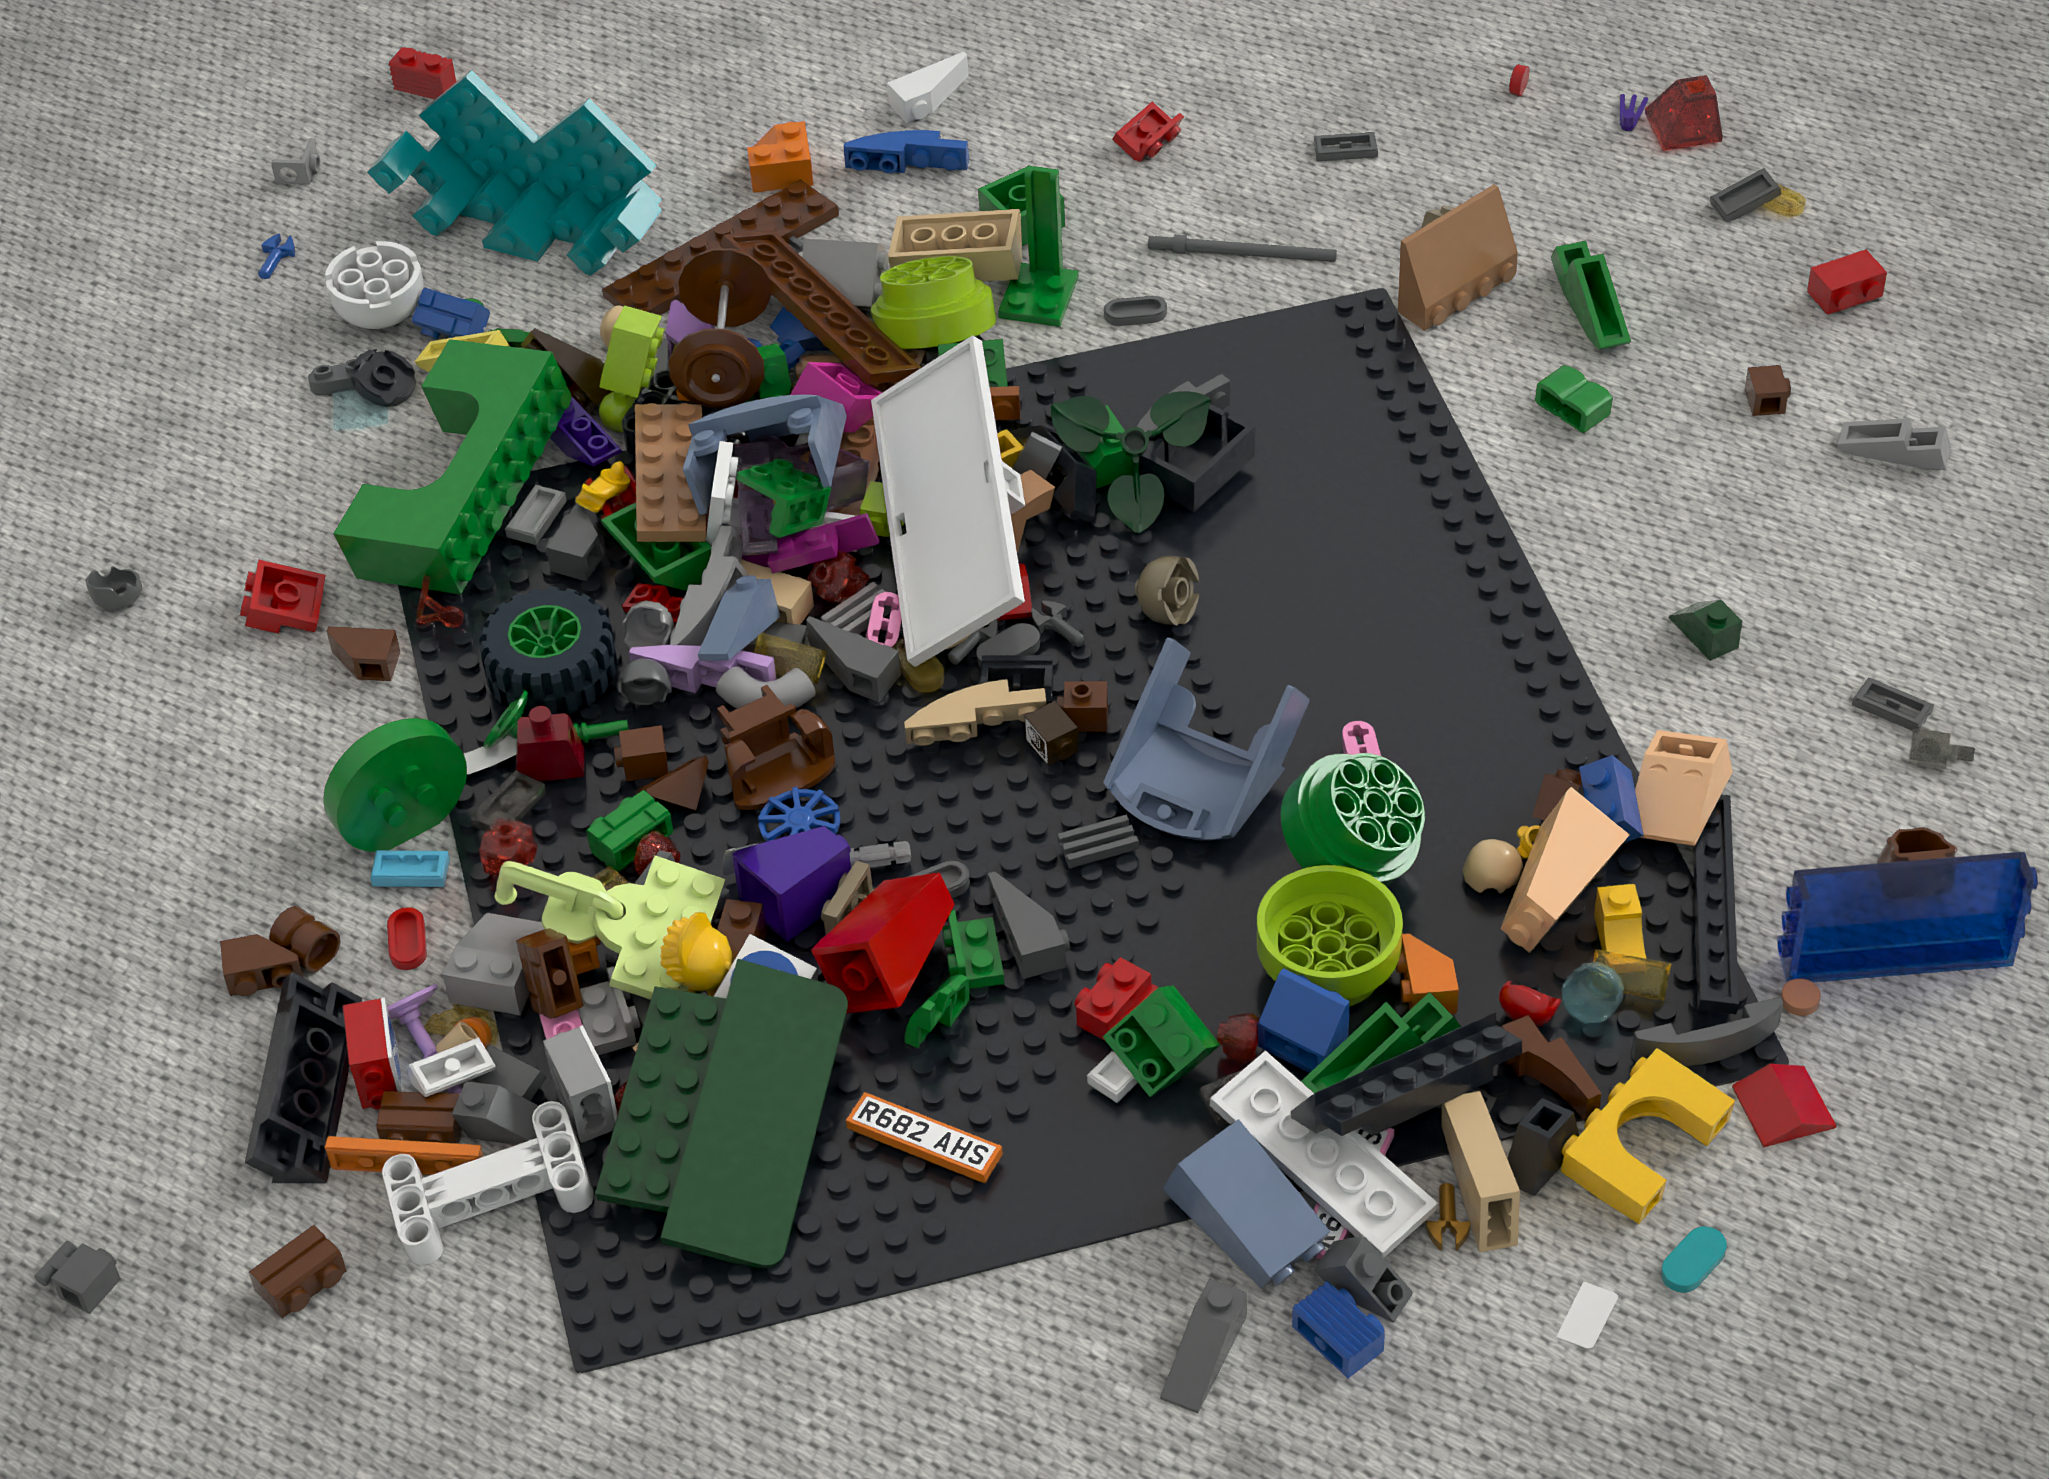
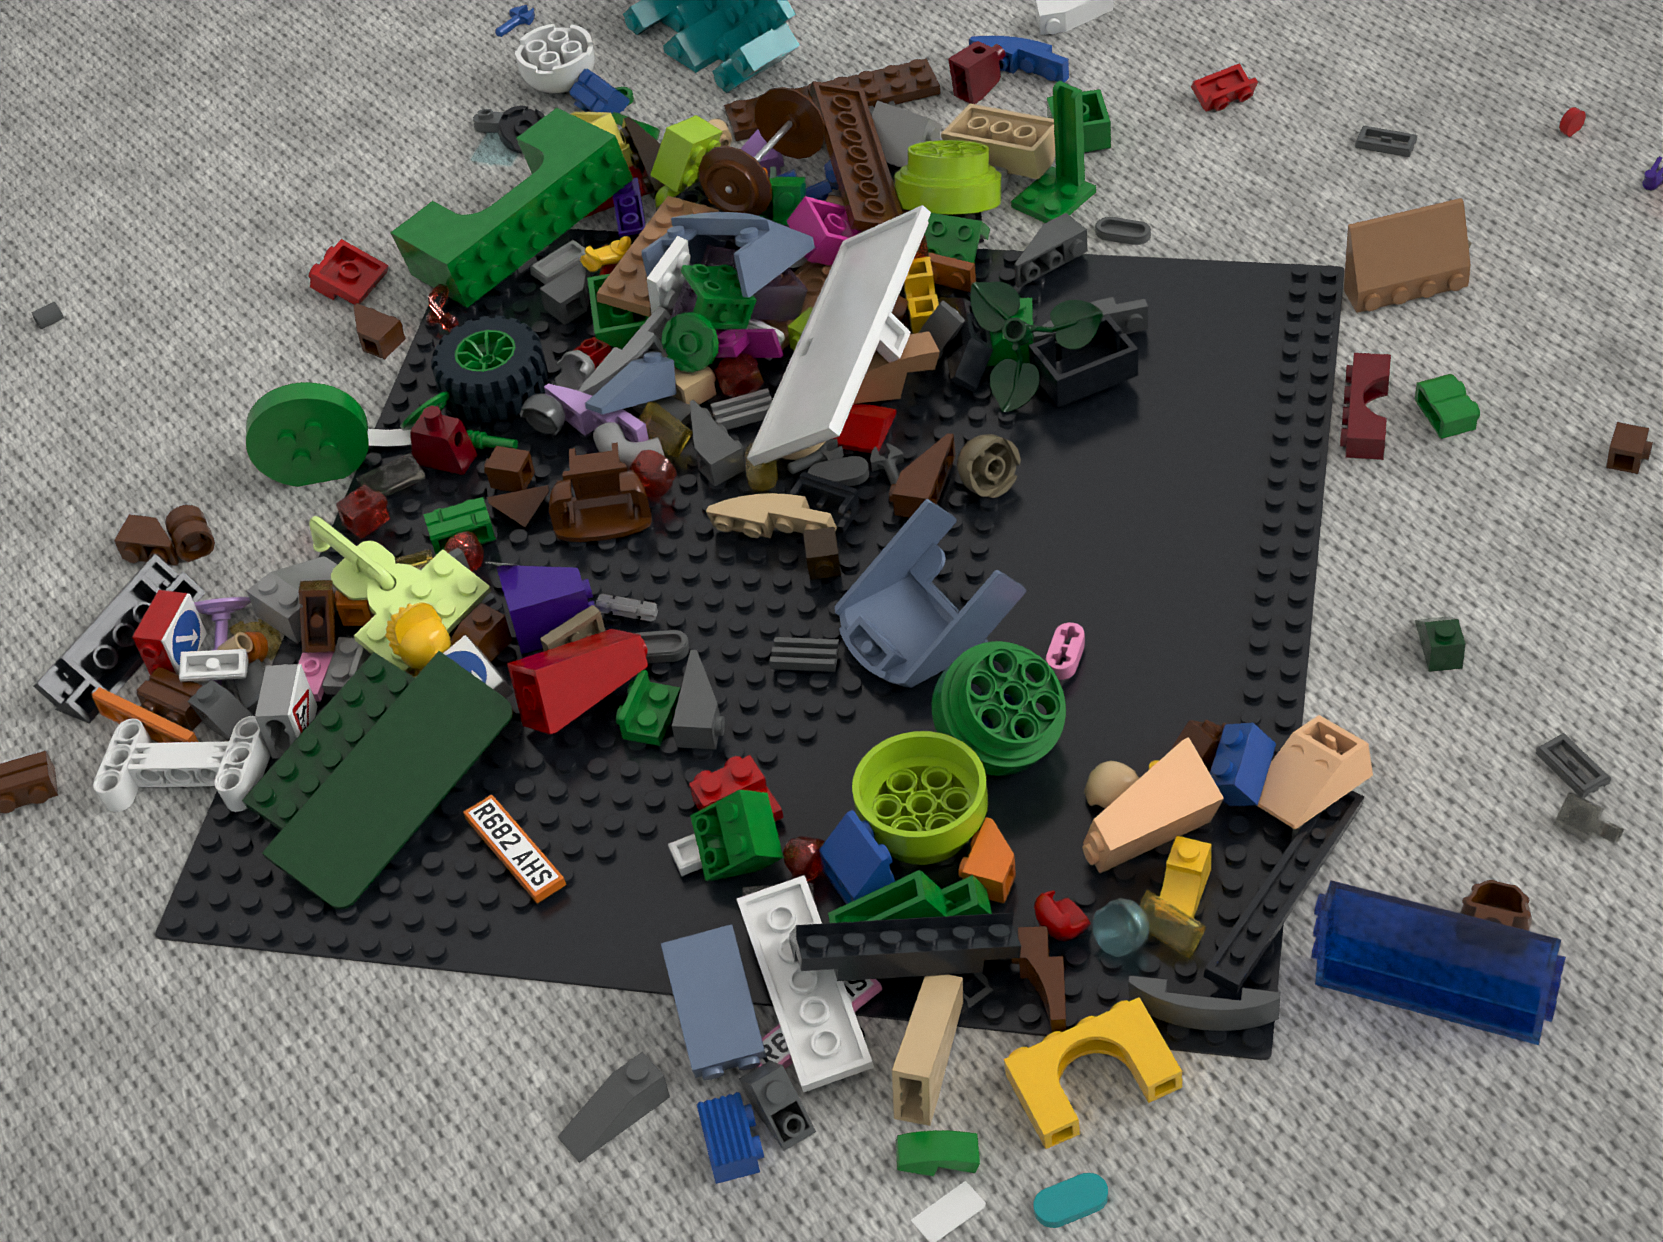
camera: 30 degrees right, 0 degrees up
dark grey hair [85,566,143,610] -> none
medium azure plate [370,850,450,887] -> none
red tile [387,907,427,970] -> none
orange slope [747,121,814,193] -> none
blue wheel [758,787,840,842] -> none
bright pink beam [866,592,902,649] -> none
green slope [905,974,969,1048] -> none
reddish brown brick [1057,681,1108,732] -> none
dark grey bar [1148,234,1337,262] -> none
pearl gold bar [1426,1183,1470,1251] -> none
black slope [1507,1098,1579,1196] -> none
green slope [1551,240,1631,350] -> none
red slope [1732,1064,1837,1148] -> none
nougat tile [1781,979,1821,1016] -> none
none -> clear red hair [629,450,677,498]
none -> green tile [661,312,719,373]
none -> reddish brown slope [889,433,955,518]
none -> green slope [895,1130,980,1177]
none -> dark red torso [948,41,1006,104]
none -> dark grey slope [1015,213,1088,288]
none -> dark red arch [1340,353,1391,460]

